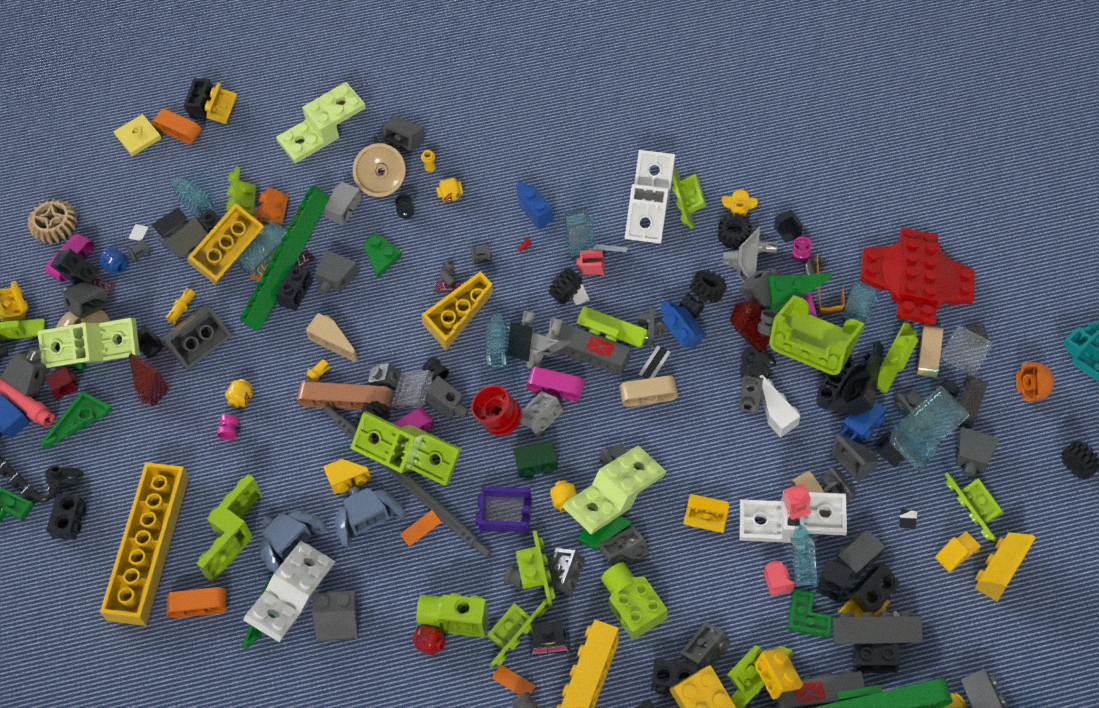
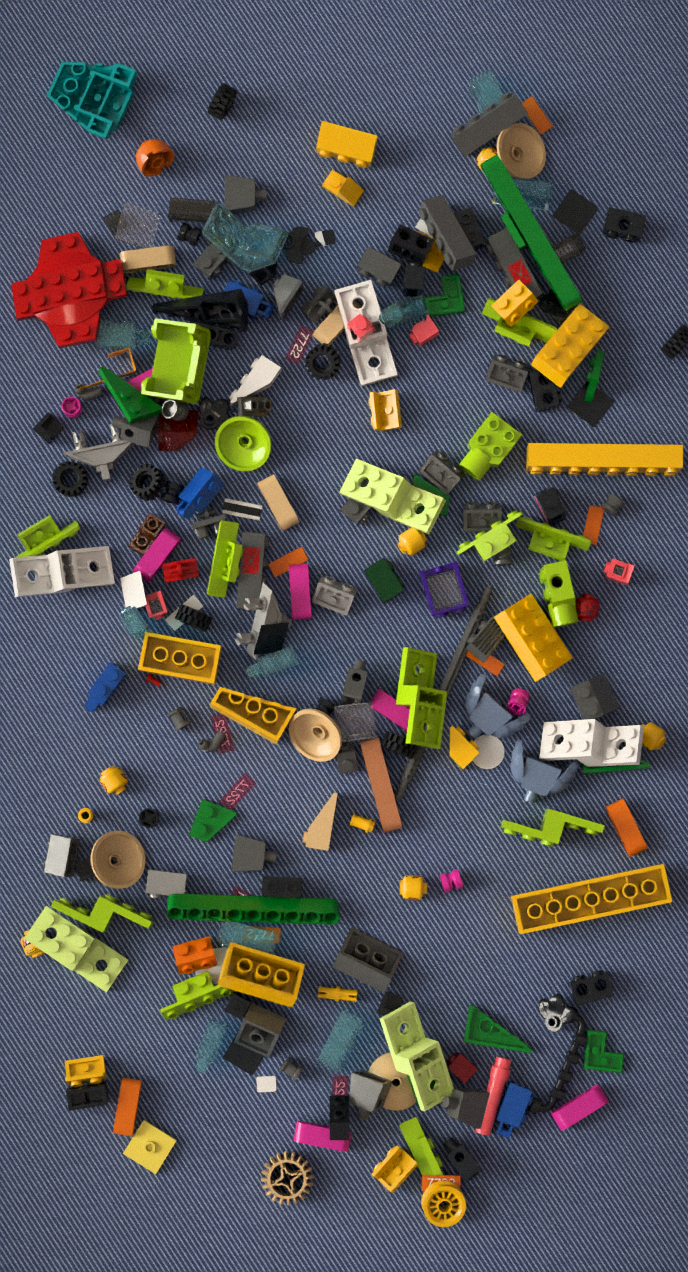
camera: 115 degrees left, 25 degrees up
blue head [100,247,128,274] -> none
clear red slope [129,353,169,407] -> none
red wheel [471,385,522,437] -> none
yellow plate [722,189,758,217] -> none
lime bracket [944,472,1004,543] -> none
none -> lime bracket [51,894,155,933]
none -> reddish brown slope [128,512,166,556]
none -> dark pink beam [133,527,181,583]
none -> yellow brick [138,632,222,685]
none -> red hips [162,558,199,583]
none -> lime dish [215,416,272,471]
none -> clear pink sticker [219,773,256,810]
none -> orange sticker [268,547,308,577]
none -> black plate [278,226,316,264]
none -> clear pink sticker [285,325,314,365]
none -> tan dish [289,709,342,762]
none -> black tyre [305,343,341,380]
none -> clear light blue brick [316,1008,365,1072]
none -> dark grey brick [466,617,505,663]
none -> white sticker [472,735,504,769]
none -> yellow brick [494,593,573,682]
none -> dark pink wheel [507,688,530,715]
none -> coral window [603,558,635,585]
none -> yellow head [641,722,666,751]

